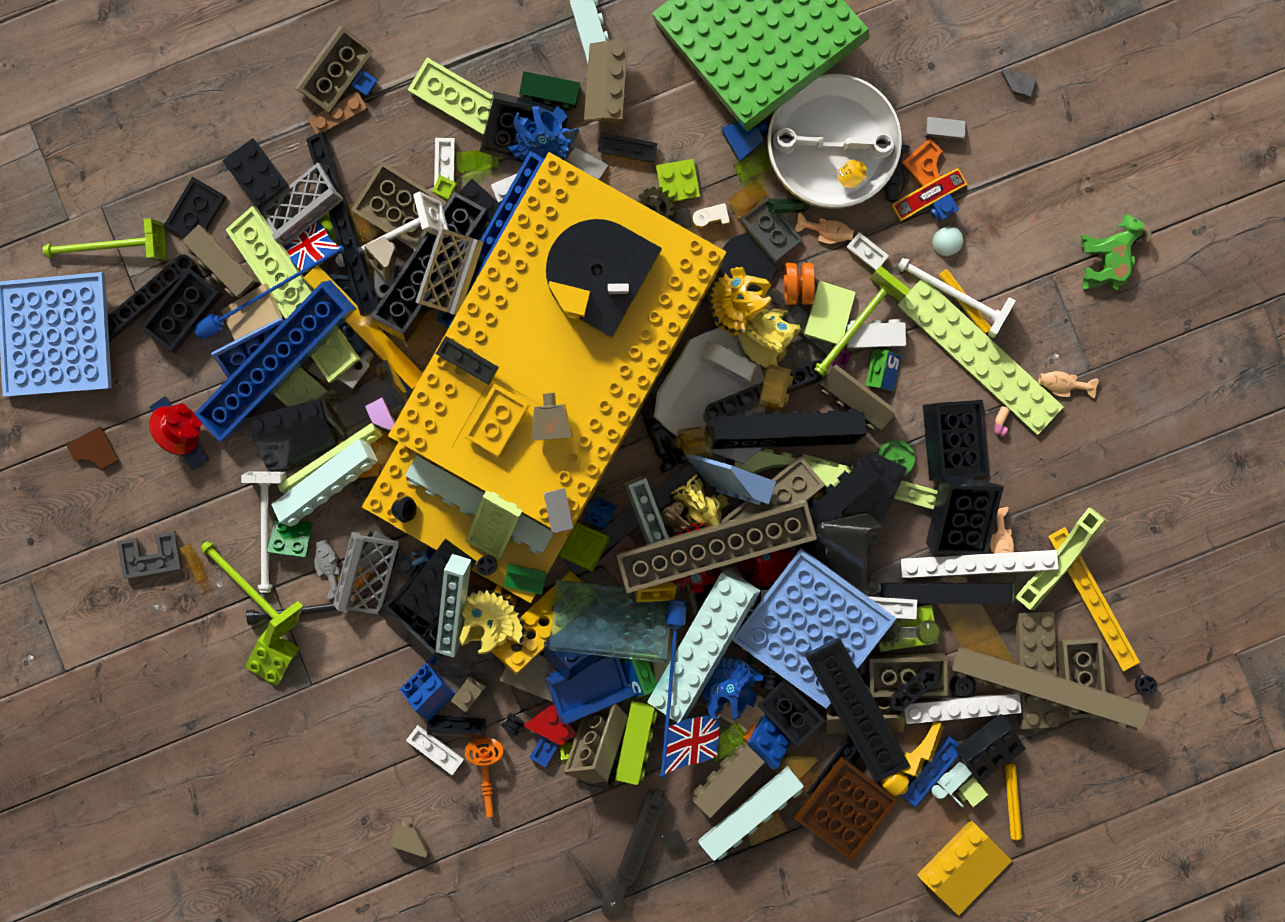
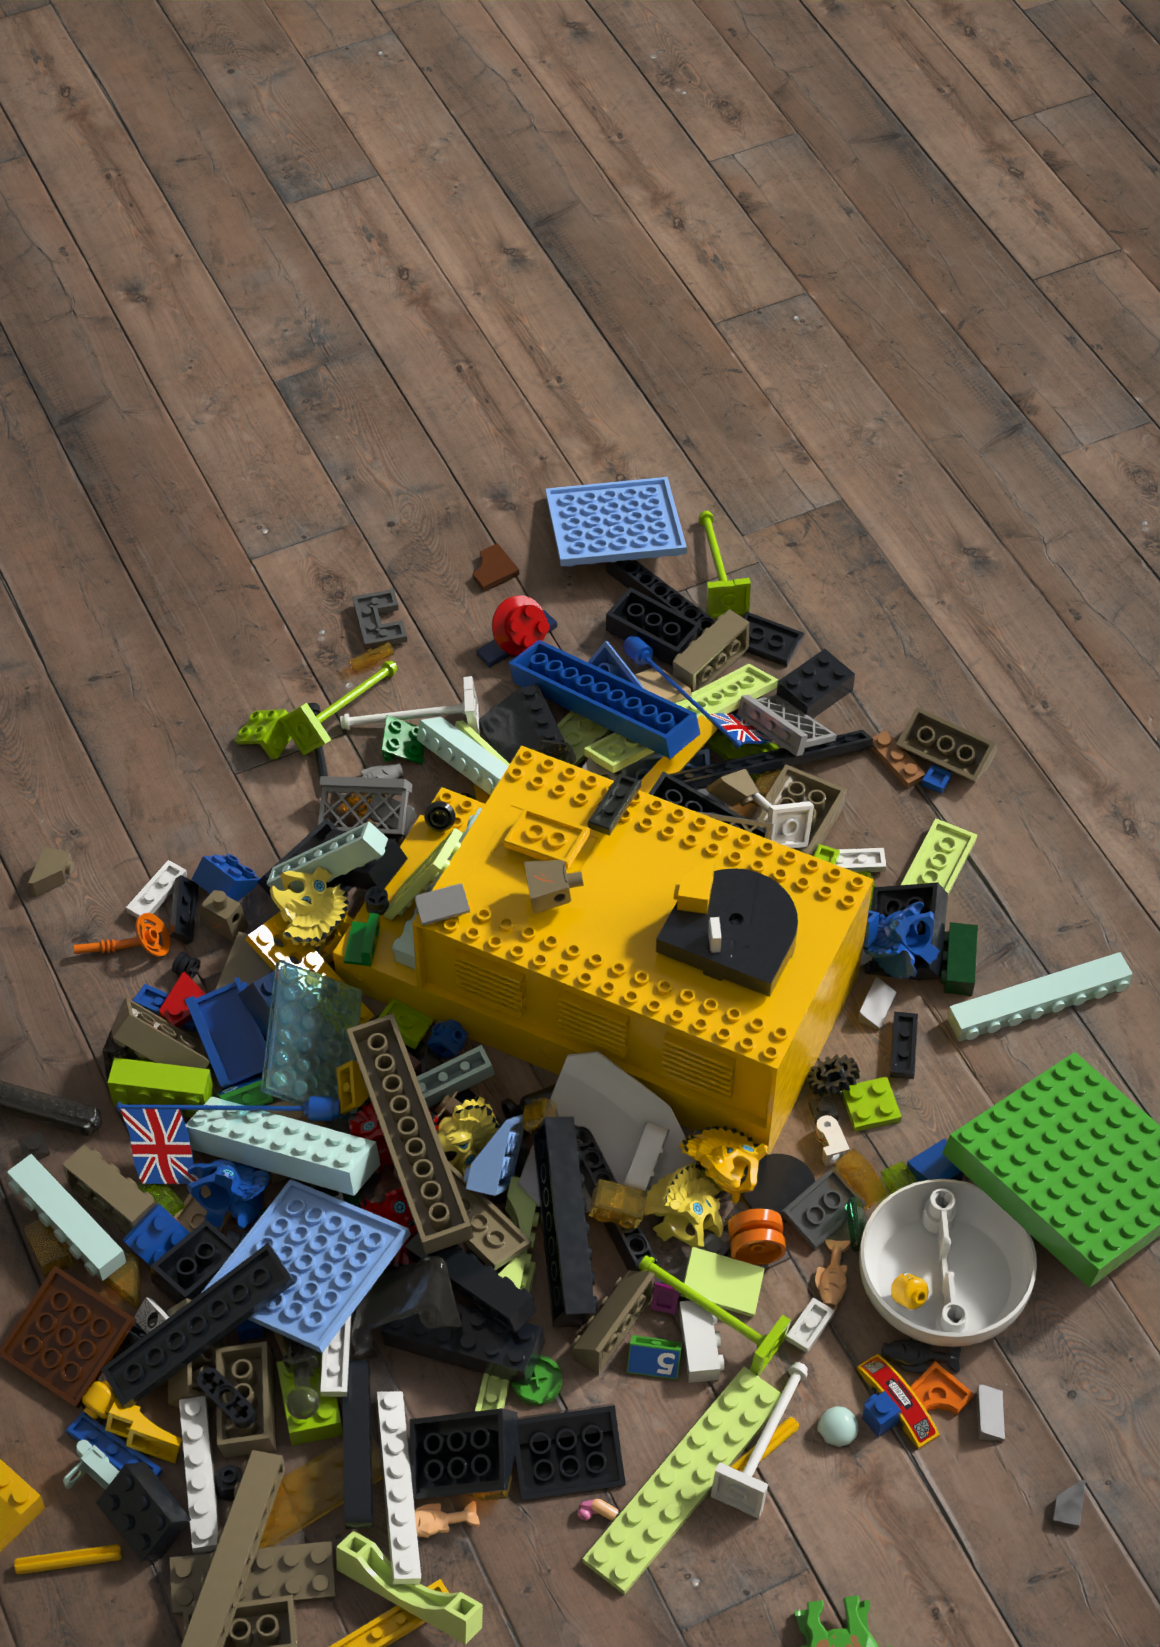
camera: 90 degrees right, 35 degrees down
dark tan slope [584,40,628,123] -> none
yellowish green brick [957,775,988,807] -> none
light nougat animal [1038,371,1099,398] -> none
none -> tile [134,1297,169,1334]

